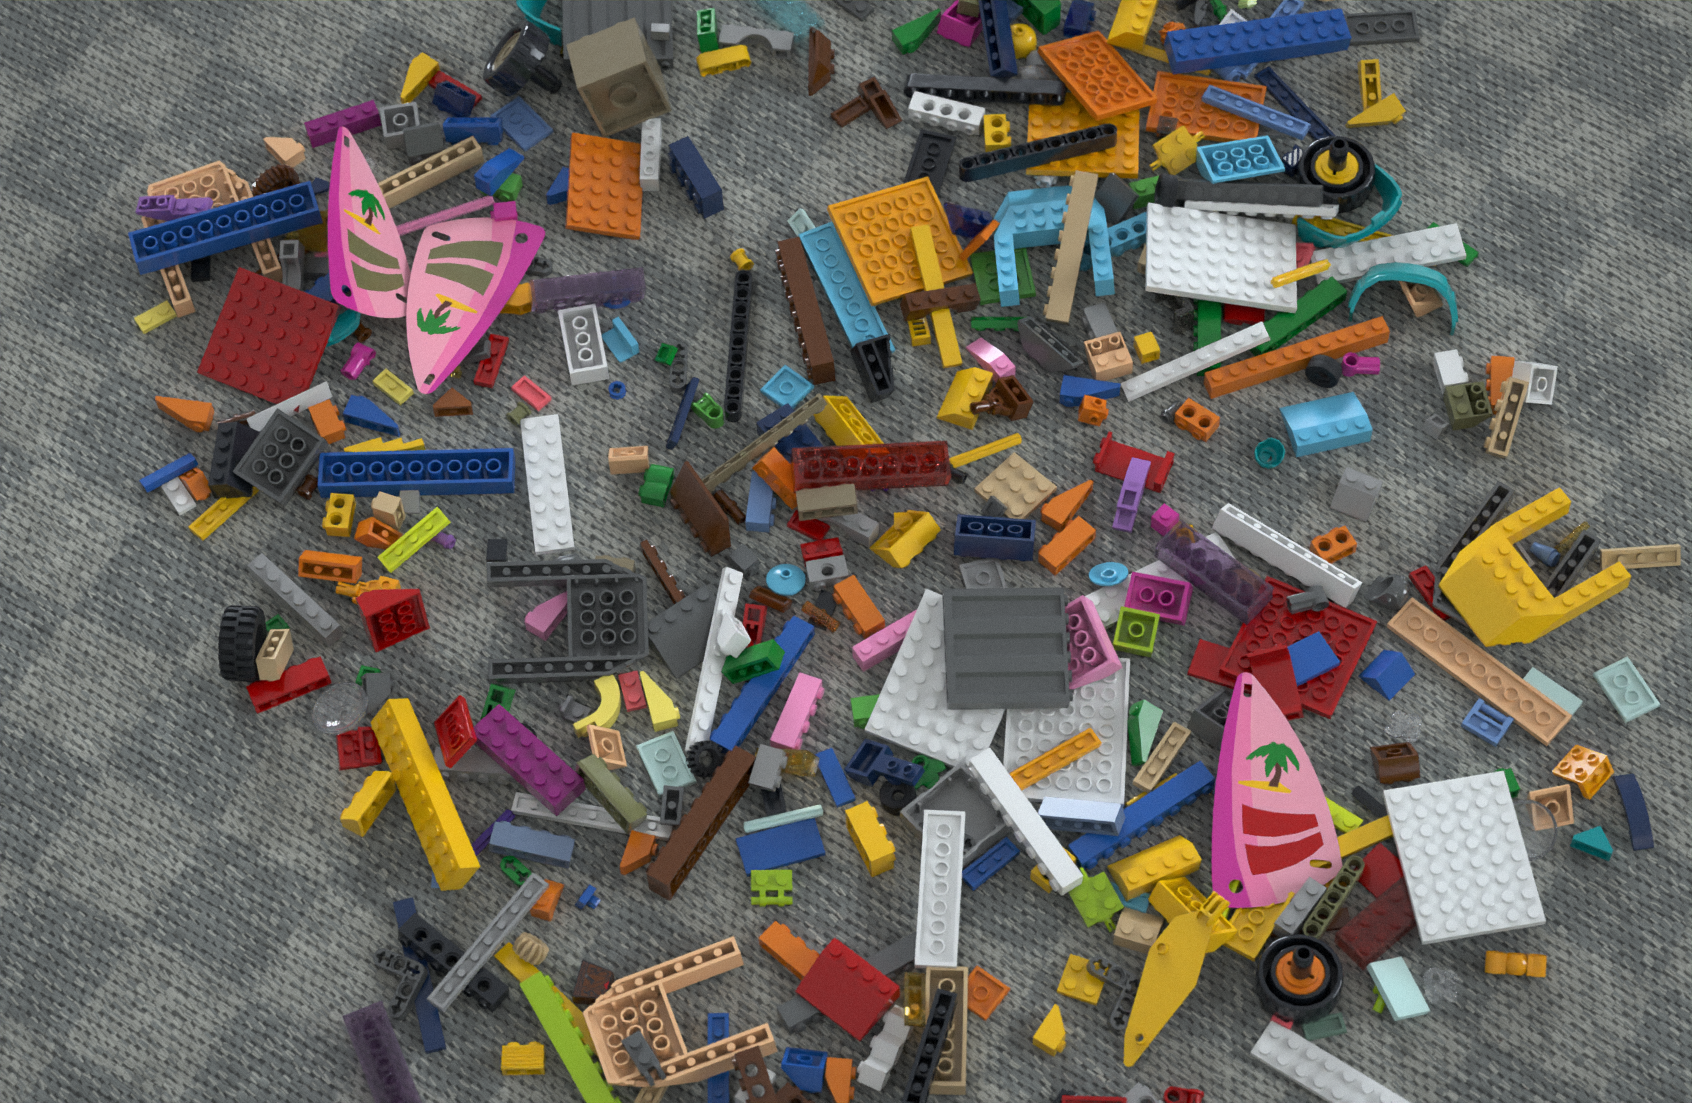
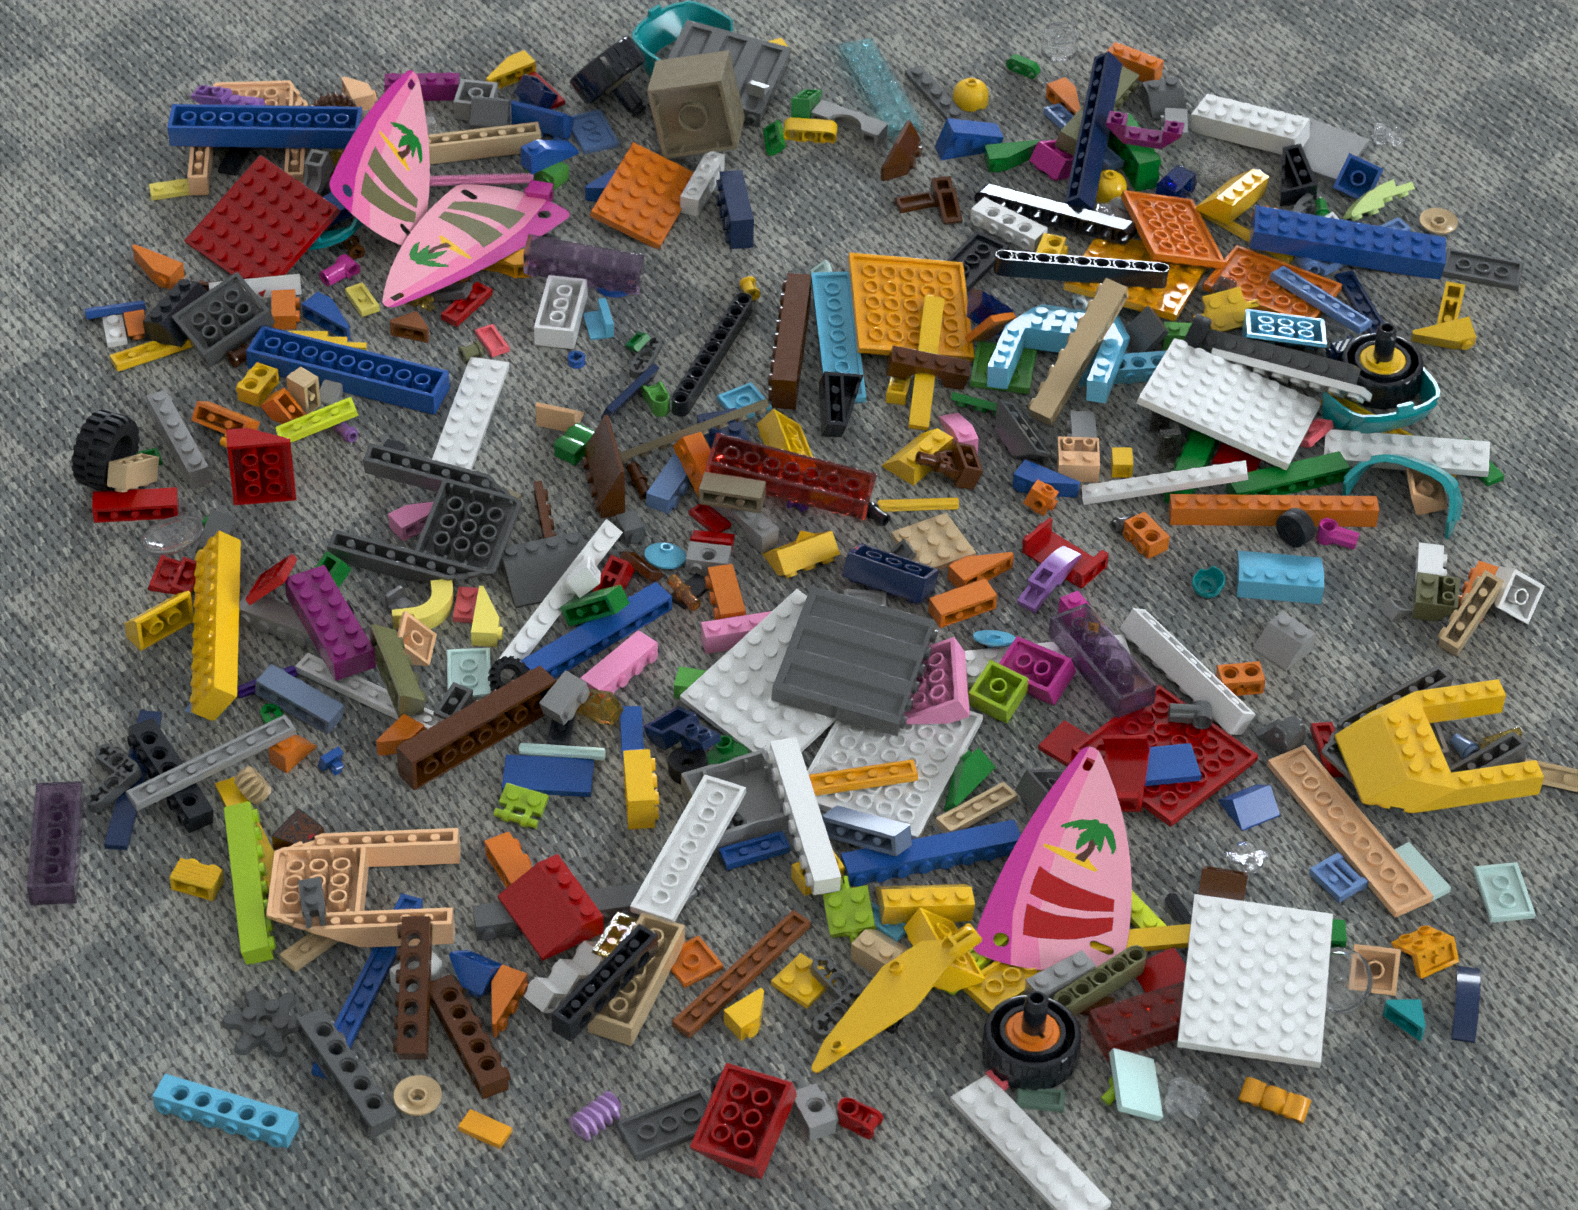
camera: 15 degrees right, 15 degrees down
yellow axle [1270,259,1331,288] -> none
none -> dark orange plate [672,910,811,1039]
none -> green plate [763,119,786,156]
none -> blue wedge [934,118,1004,160]

